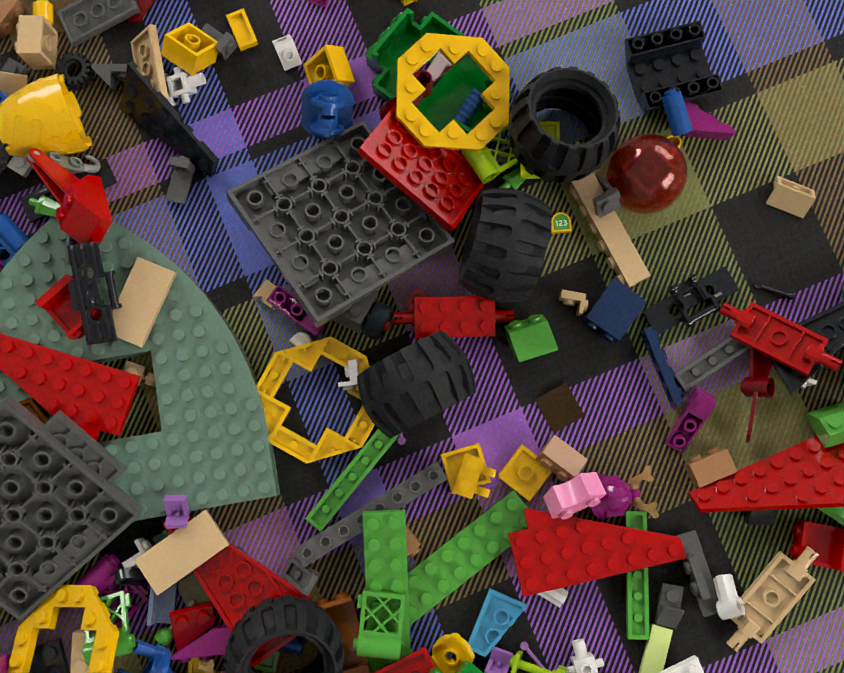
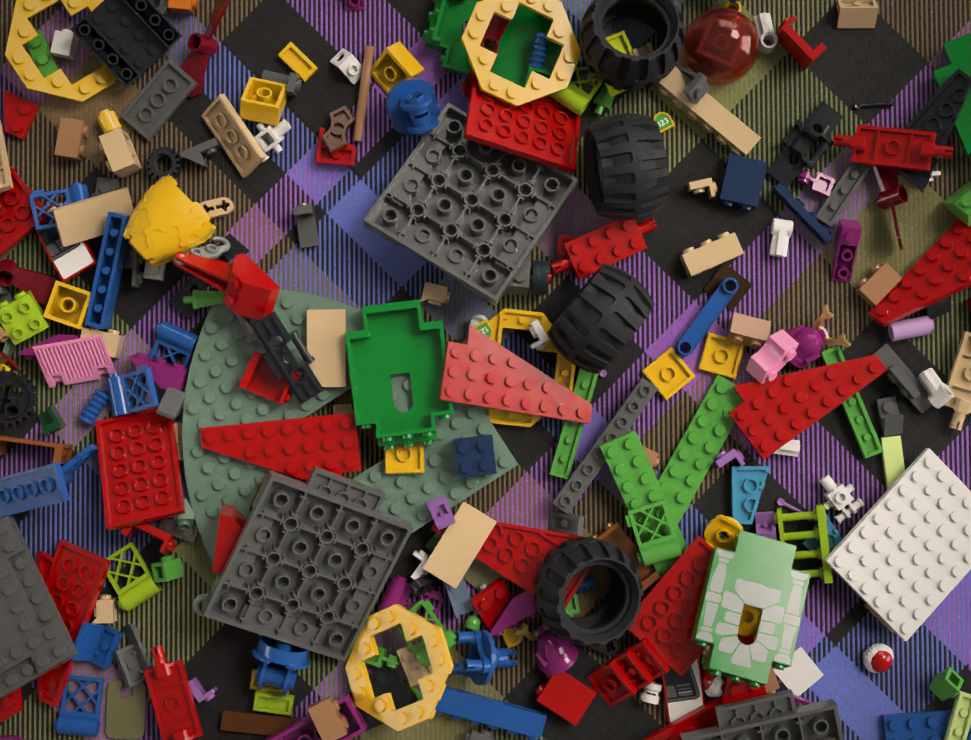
camera: 25 degrees left, 5 degrees up
black wing [120,61,219,177] -> none
magenta slope [266,284,329,337] -> none
yellow plate [452,453,496,499] -> none
bright green slope [504,314,558,362] -> none
none -> tan beam [200,197,234,219]
none -> red wing [316,127,356,168]
none -> reddish brown tile [321,105,355,155]
none -> green panel [345,299,454,450]
none -> medium nougat piece [352,46,375,142]
none -> bright green plate [365,646,401,669]
none -> yellow tile [385,441,425,474]
none -> wing [439,327,592,424]
none -> dark blue brick [453,434,497,478]
none -> tile [474,319,493,339]
none -> blue piece [676,277,739,356]
none -> tan brick [680,231,744,278]
none -> medium lavender bracket [713,448,745,468]
none -> white piece [753,12,778,54]
none -> white piece [769,218,793,258]
none -> red panel [776,15,827,70]
none -> plate [796,170,835,198]
none -> lavender brick [888,316,934,342]

